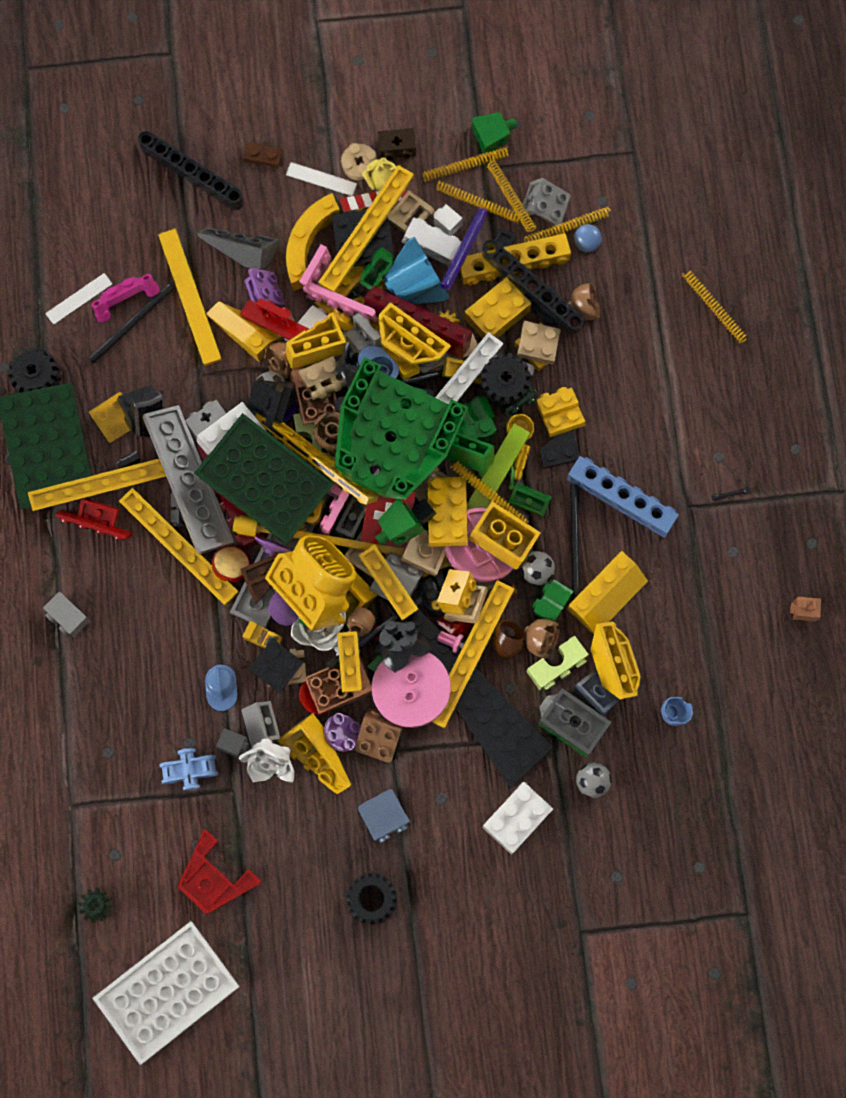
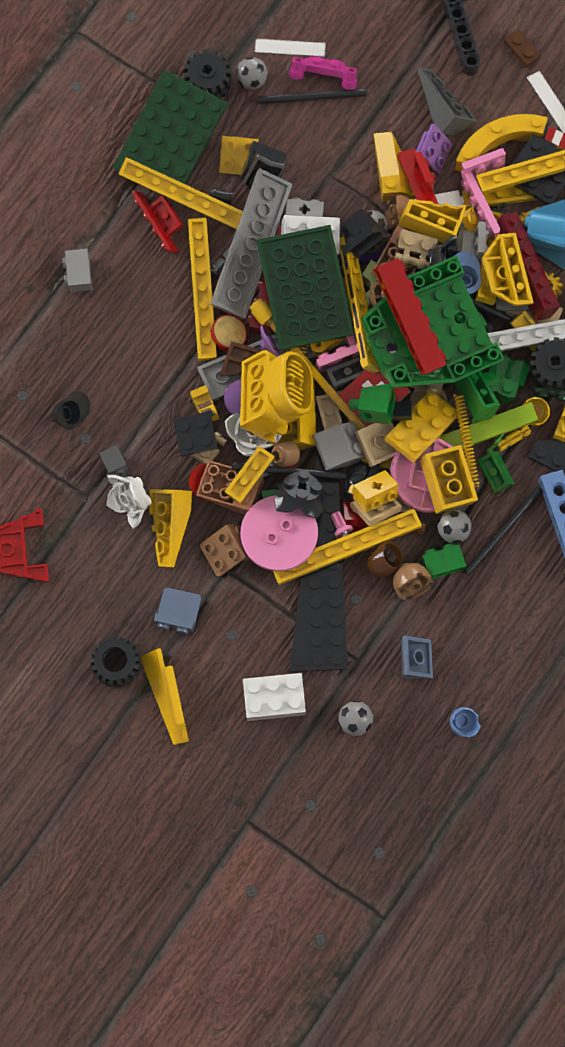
camera: 40 degrees right, 0 degrees up
yellow tile [158,229,222,367] -> none
light blue axle [159,748,219,791] -> none
medium blue piece [205,665,237,711] -> none
light grey brick [241,701,280,747] -> none
medium lavender dish [324,713,361,752] -> none
yellow plate [359,544,419,620] -> none
green brick [360,248,393,290] -> none
yellowish green arch [527,636,589,691] -> none
dark grey piece [538,688,611,759] -> none
yellow slope [567,551,648,634] -> none
yellow wedge [590,621,641,700] -> none
none -> black piece [52,391,90,430]
none -> yellow wedge [141,648,189,745]
none -> light grey piece [236,57,268,90]
none -> red brick [373,258,446,375]

